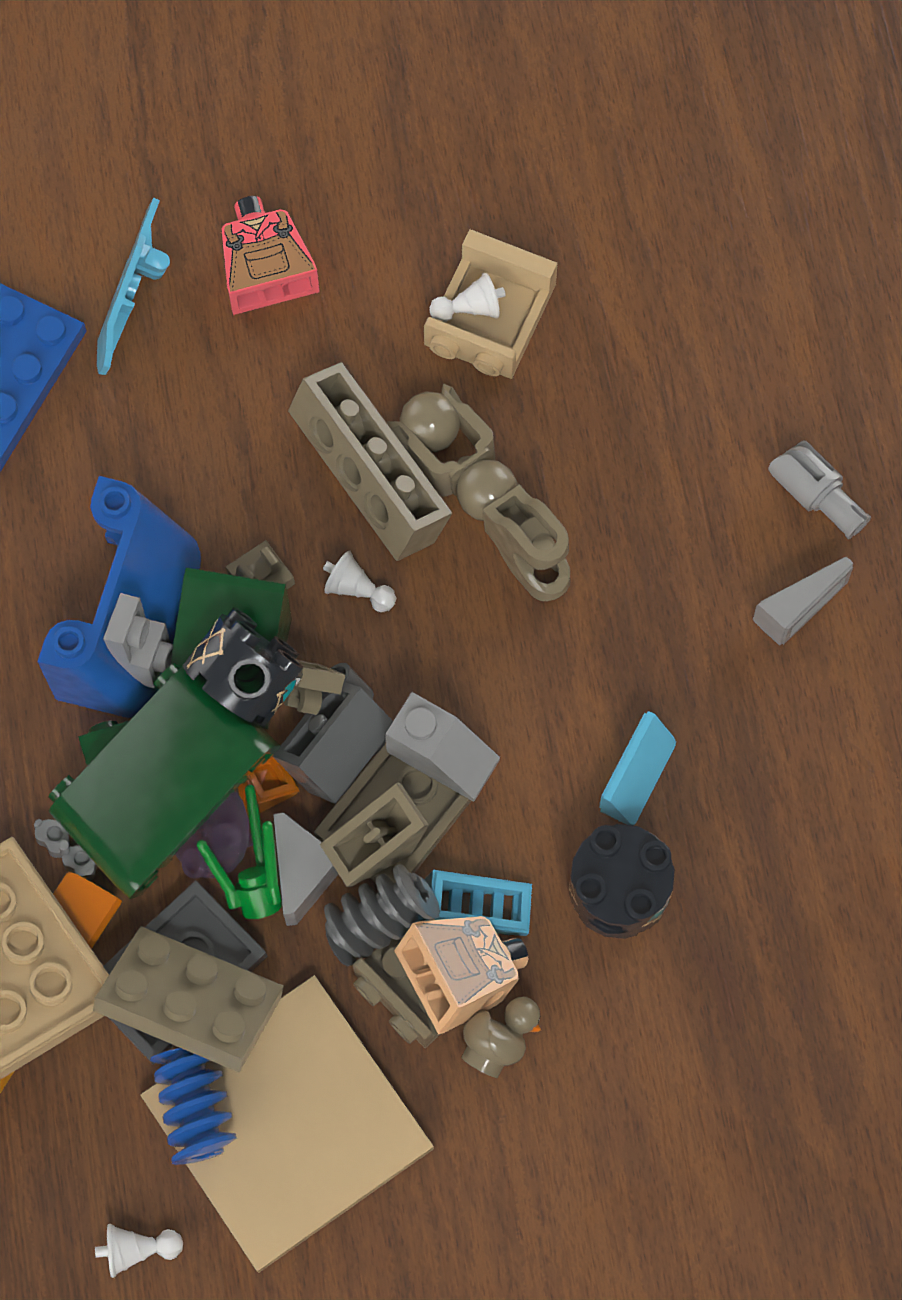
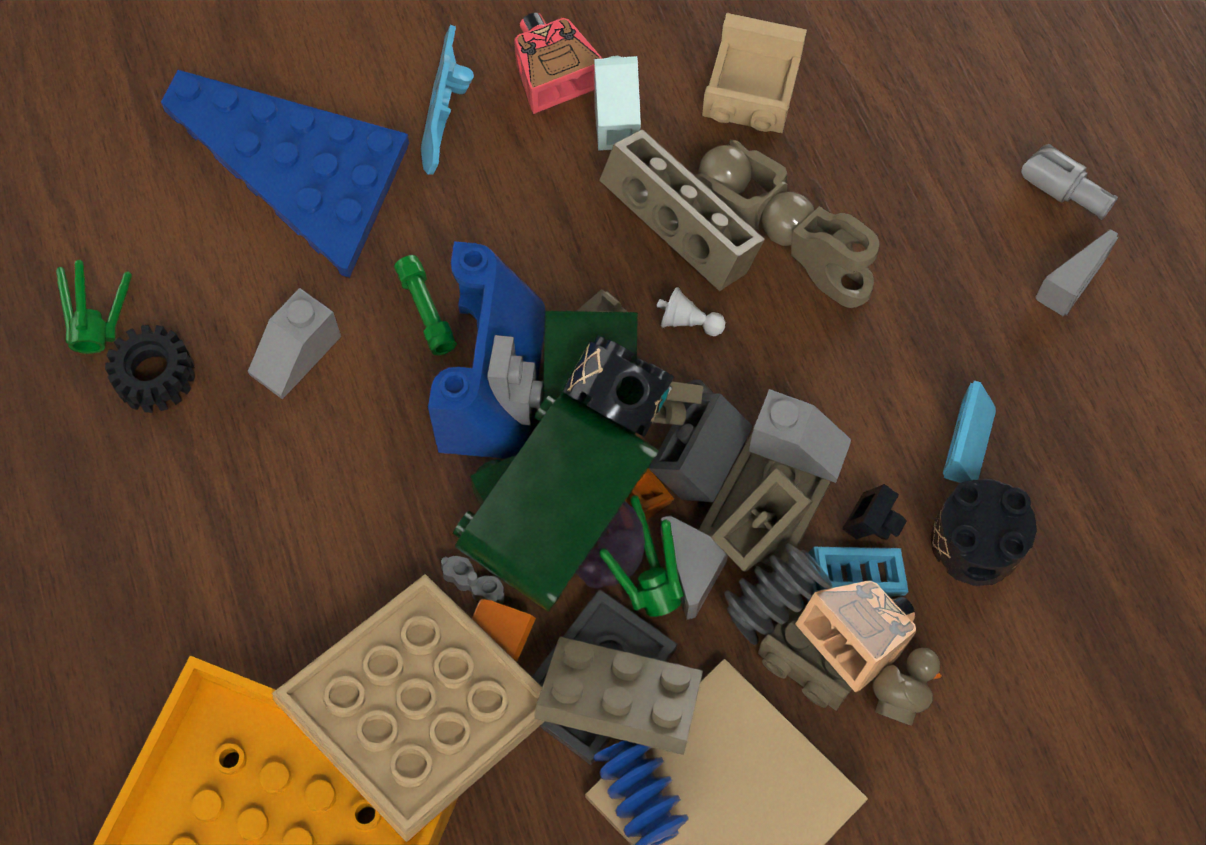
camera: 10 degrees left, 5 degrees down
white piece [429,273,506,322] -> none
none -> green bar [394,255,457,356]
none -> light aqua slope [594,56,641,151]
none -> black tile [842,484,907,540]

